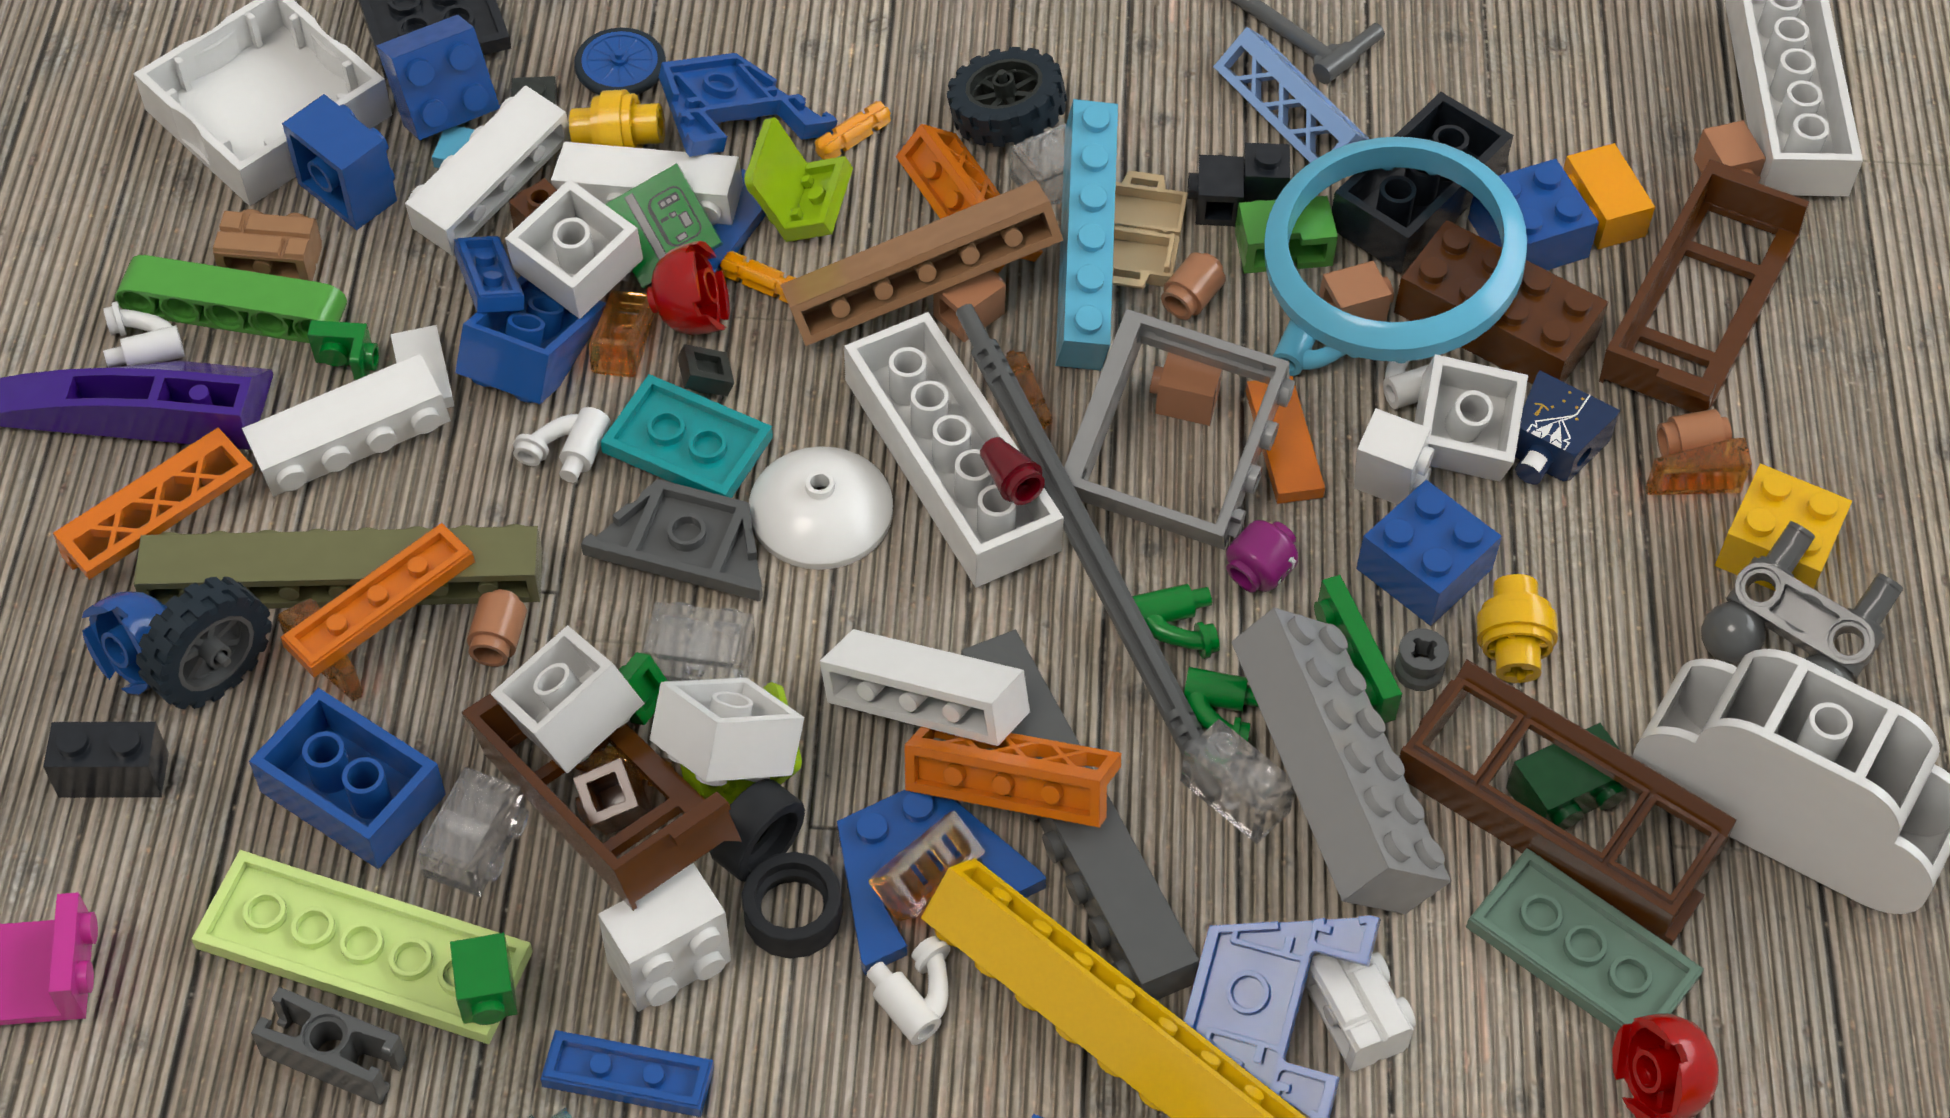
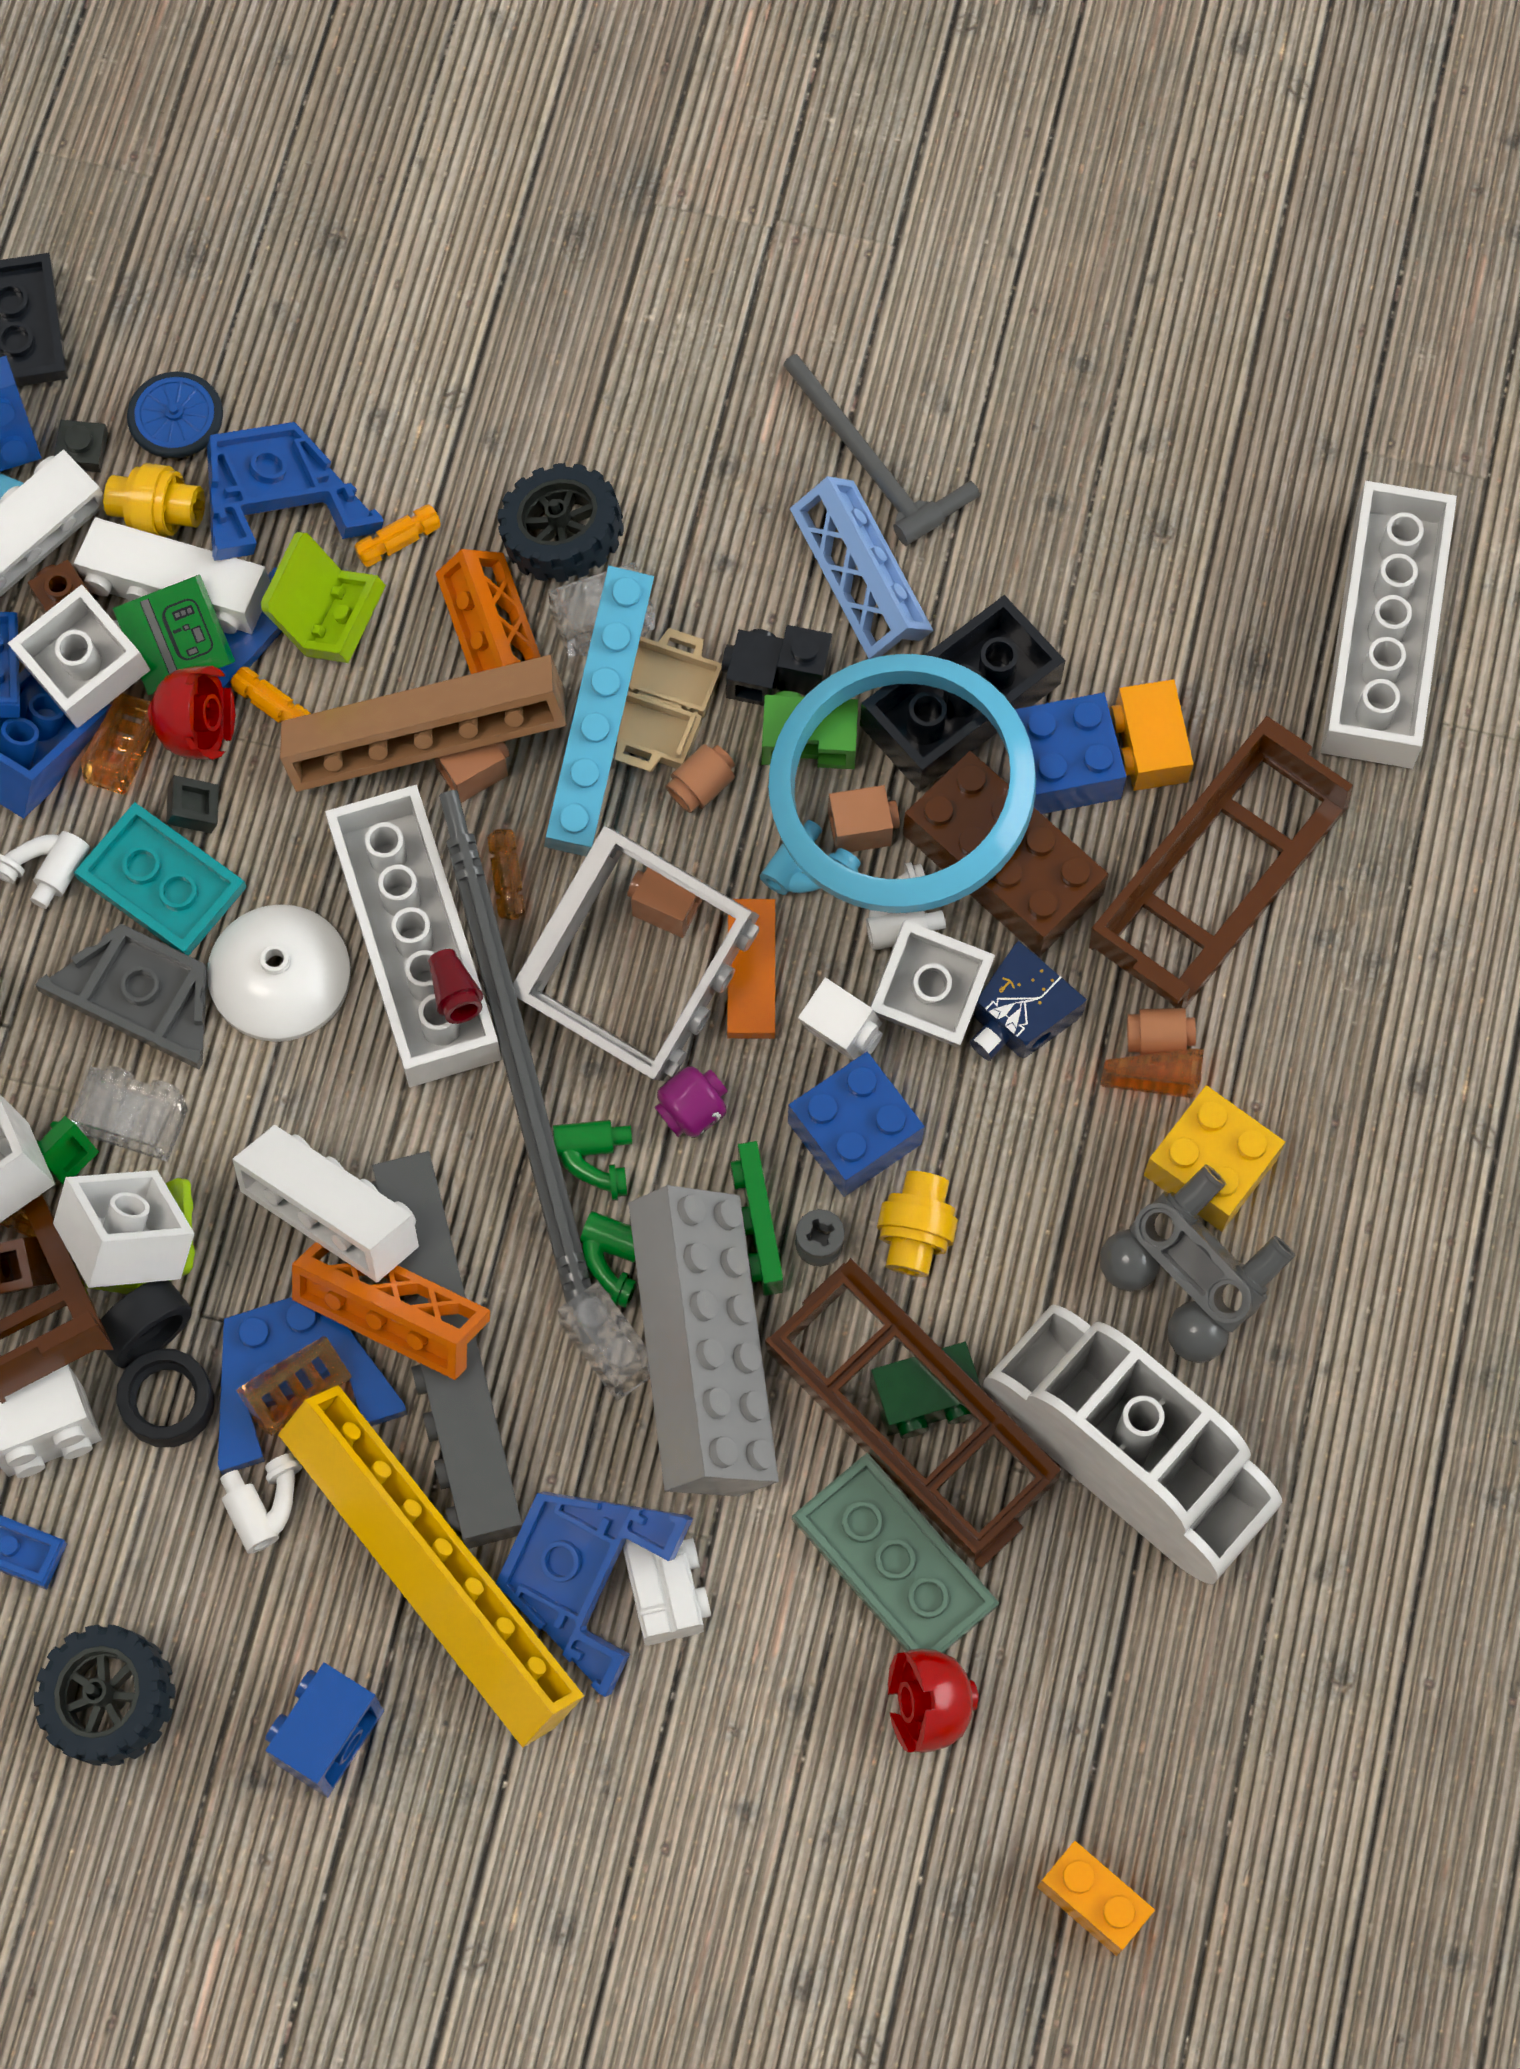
camera: 10 degrees right, 15 degrees up
nougat brick [1693,120,1766,177] -> none

